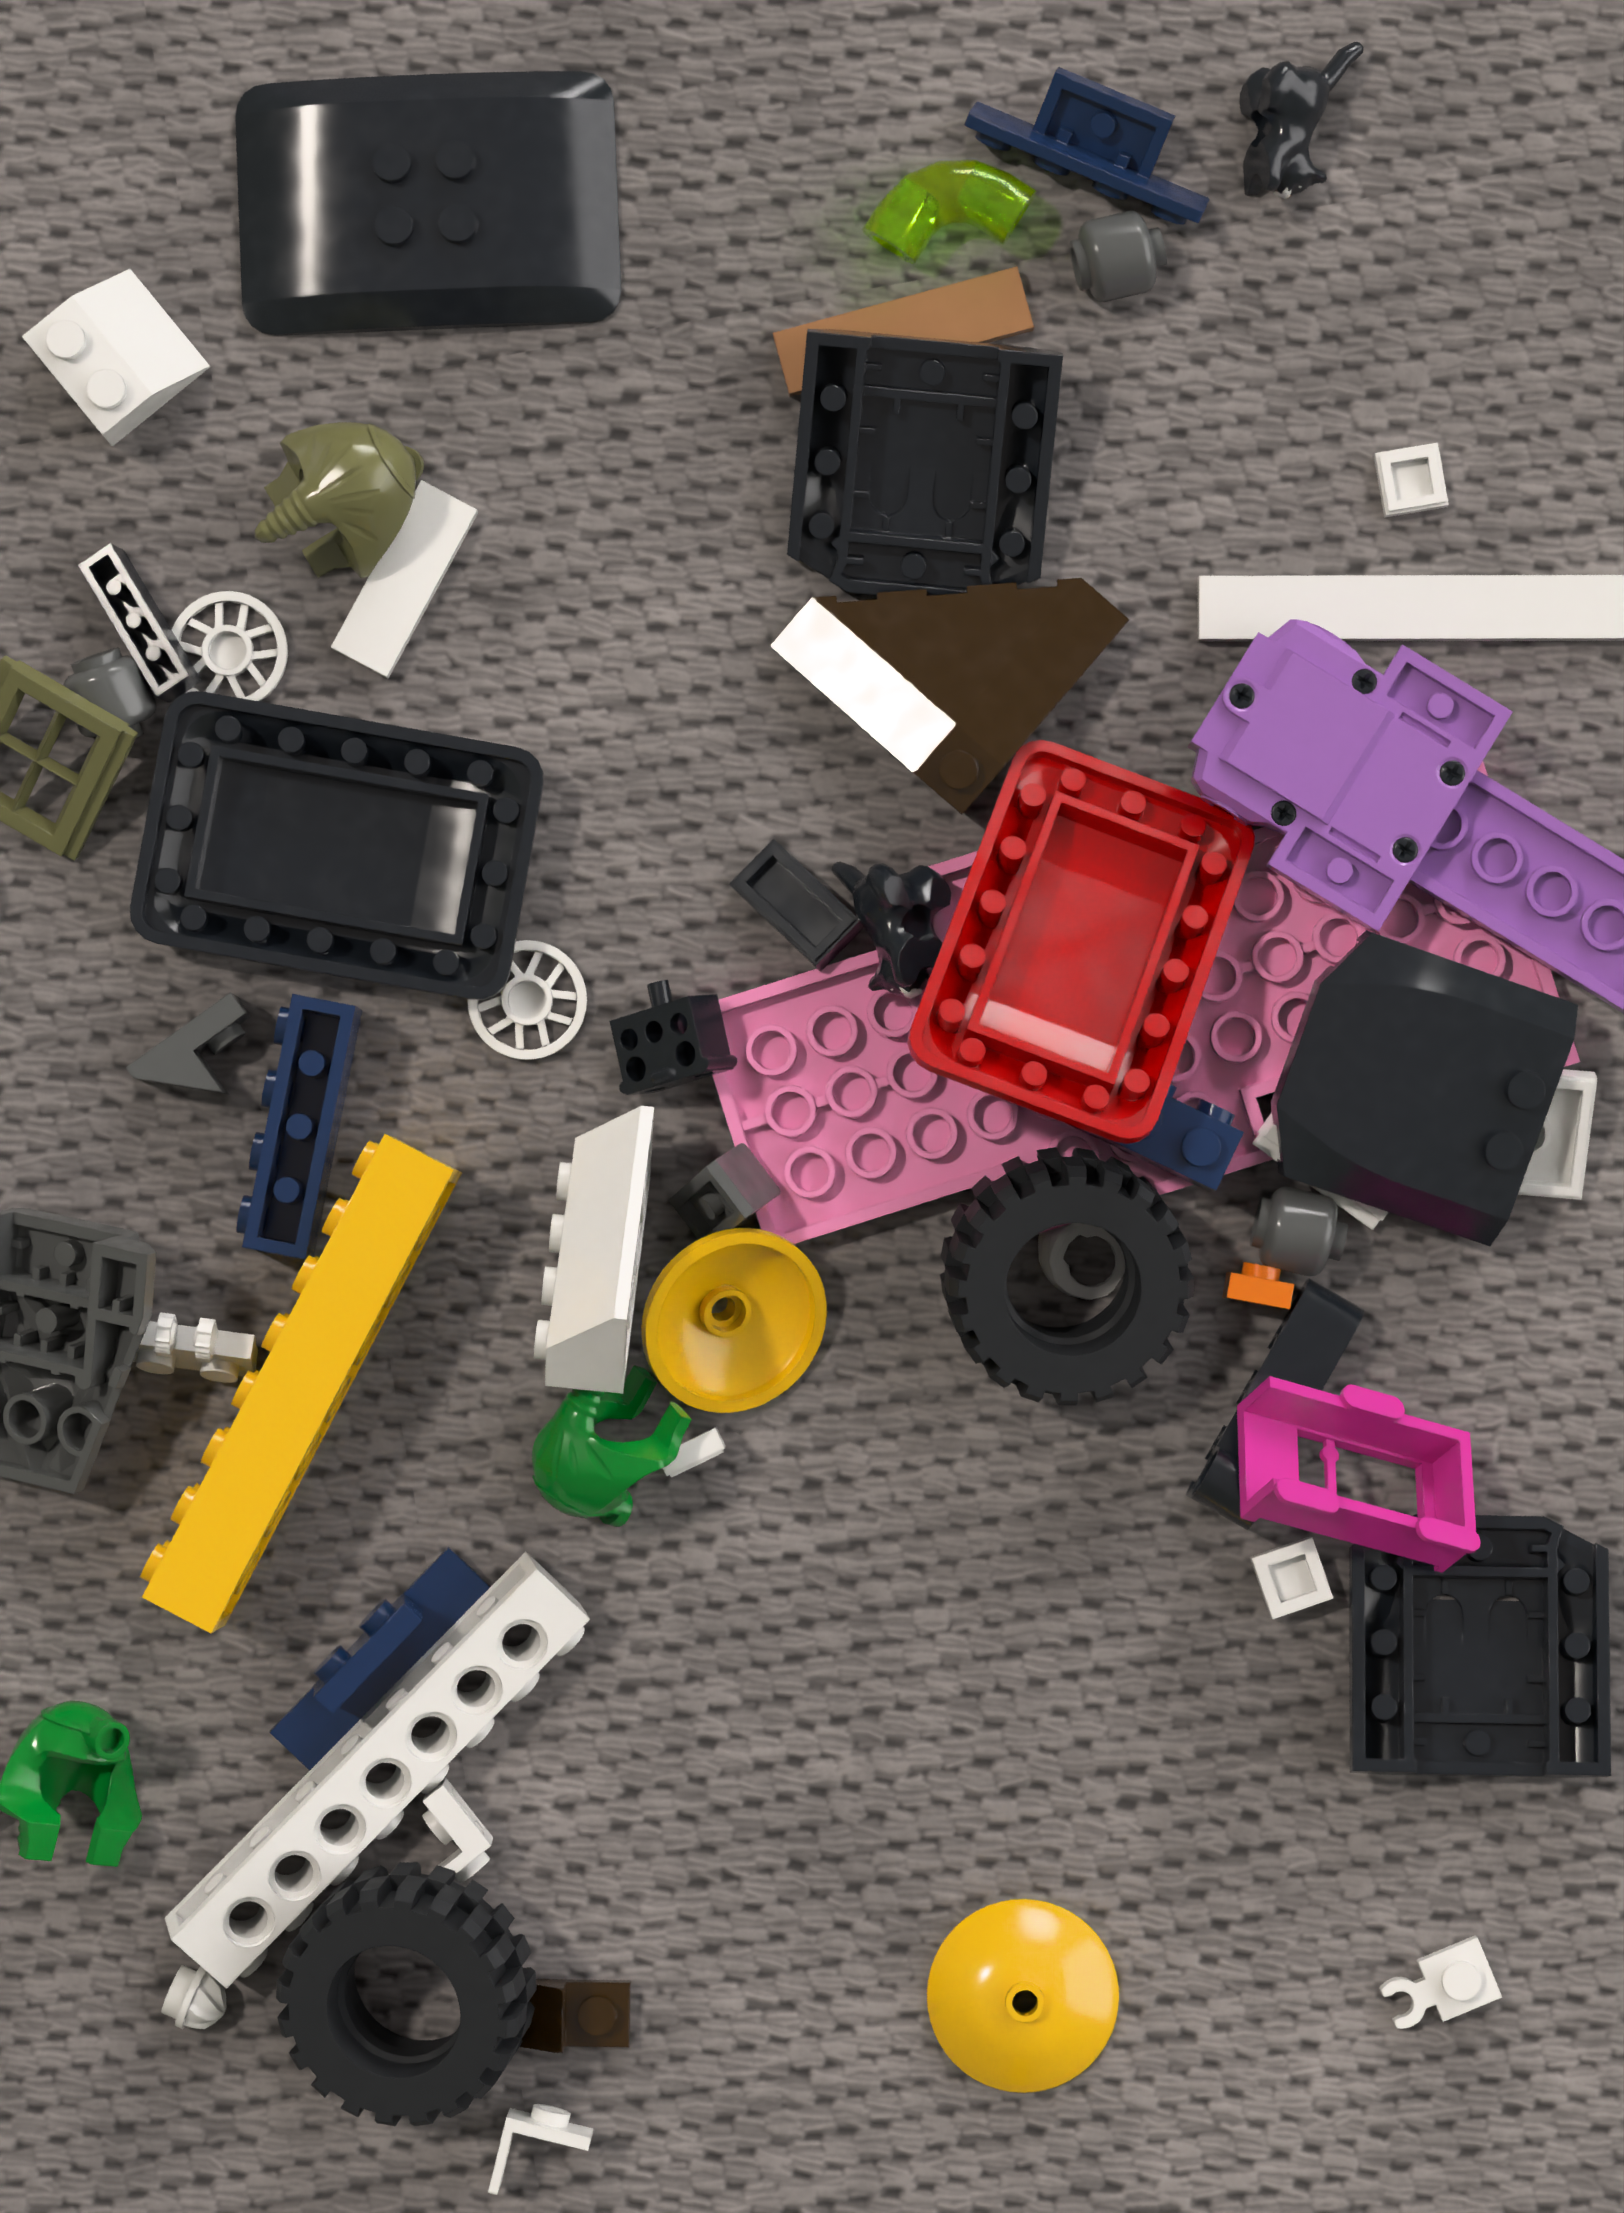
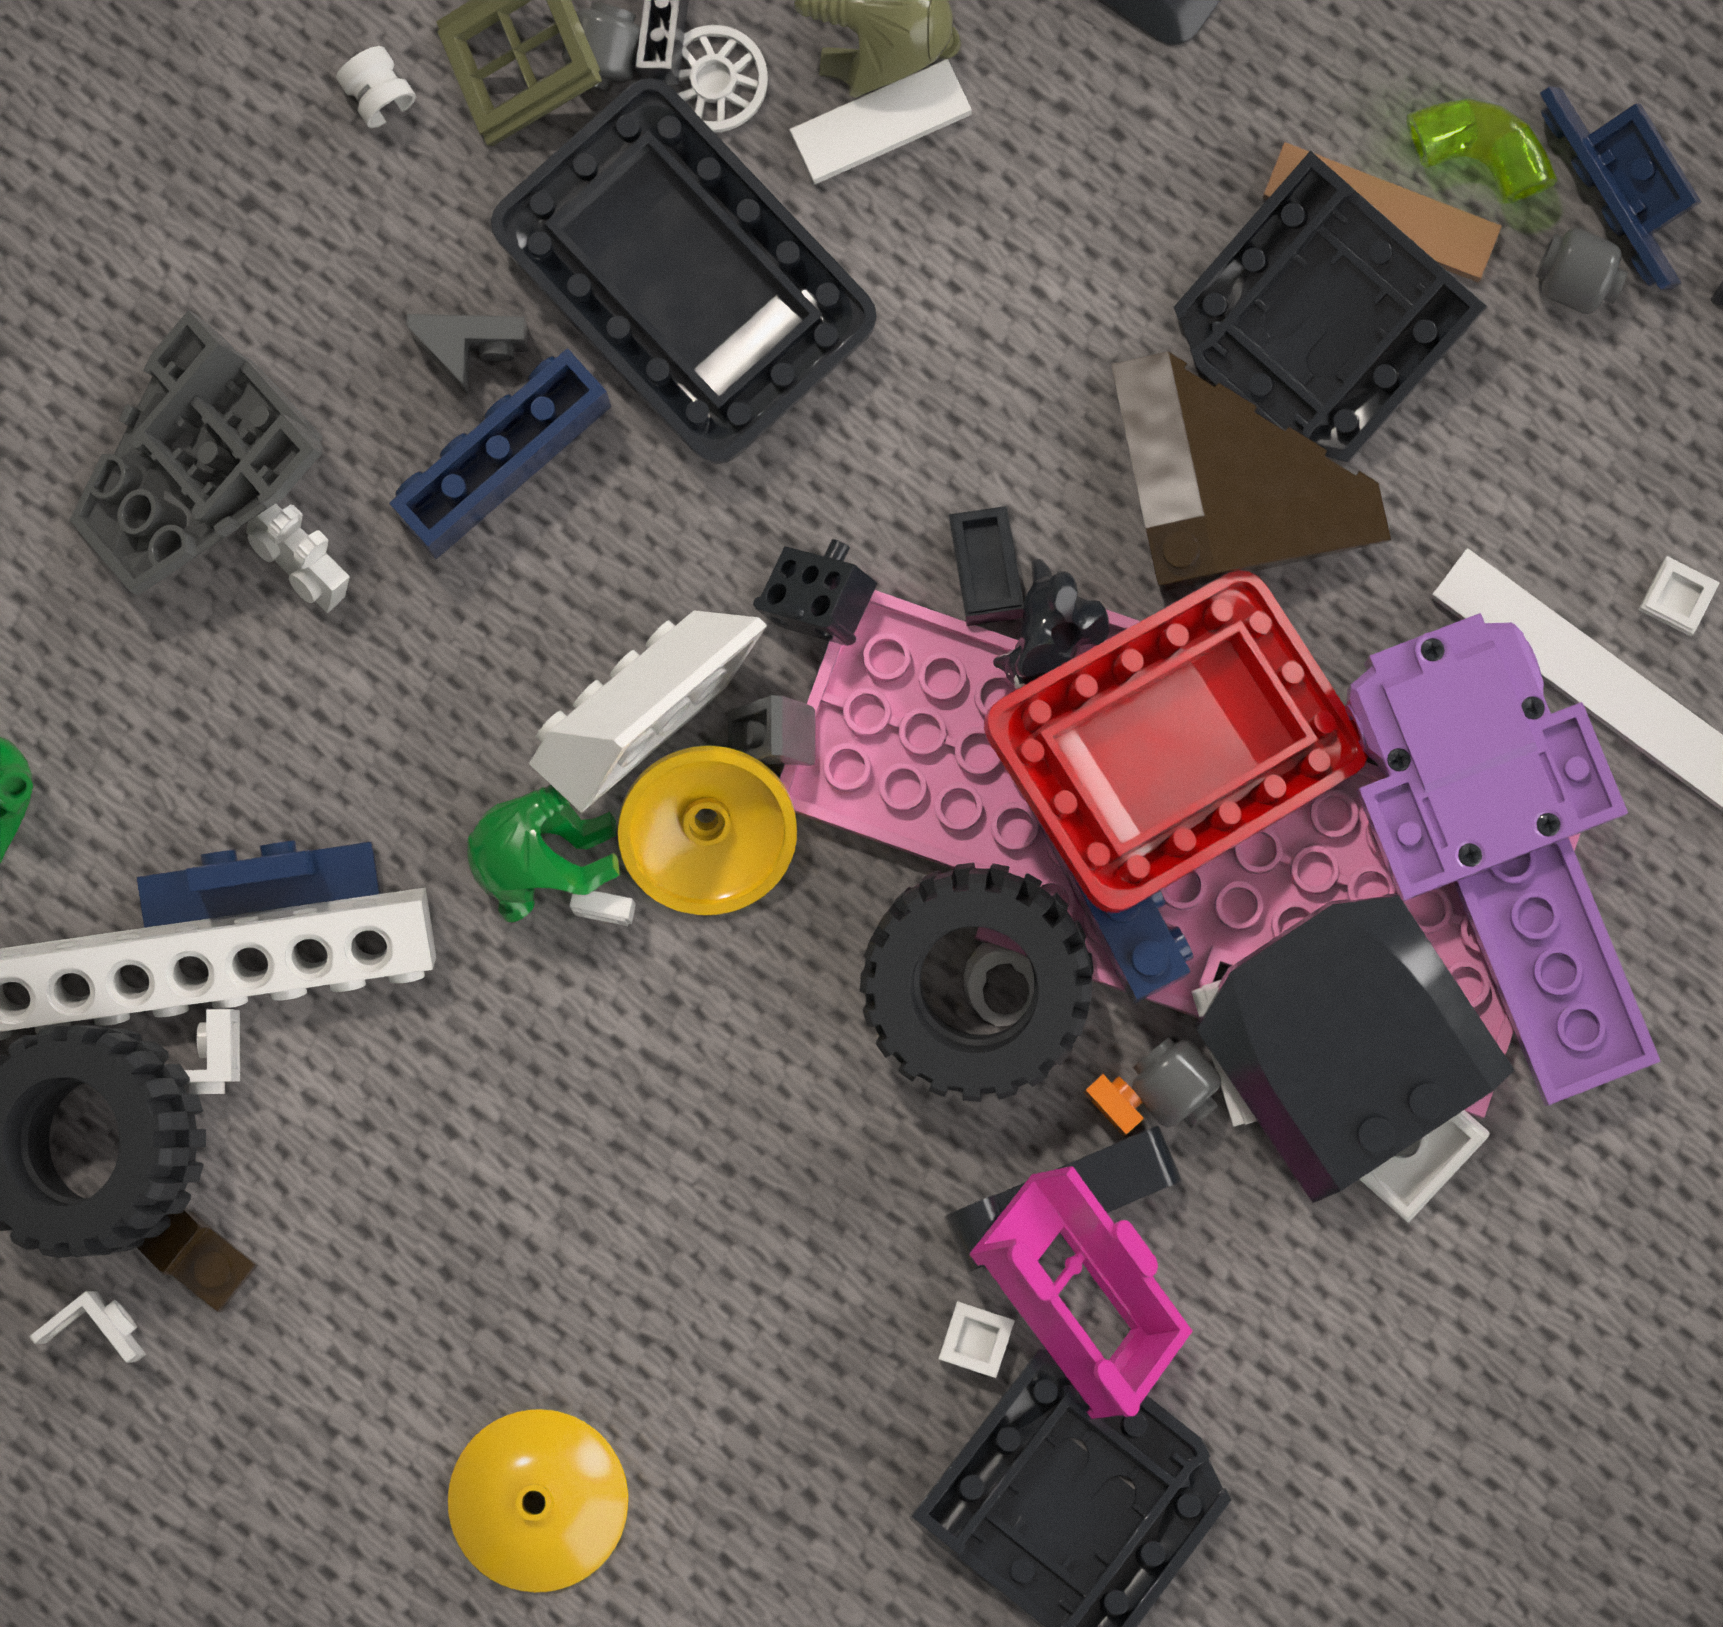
camera: 40 degrees right, 5 degrees down
yellow brick [140,1134,462,1633] -> none
white wheel [467,940,587,1060] -> none

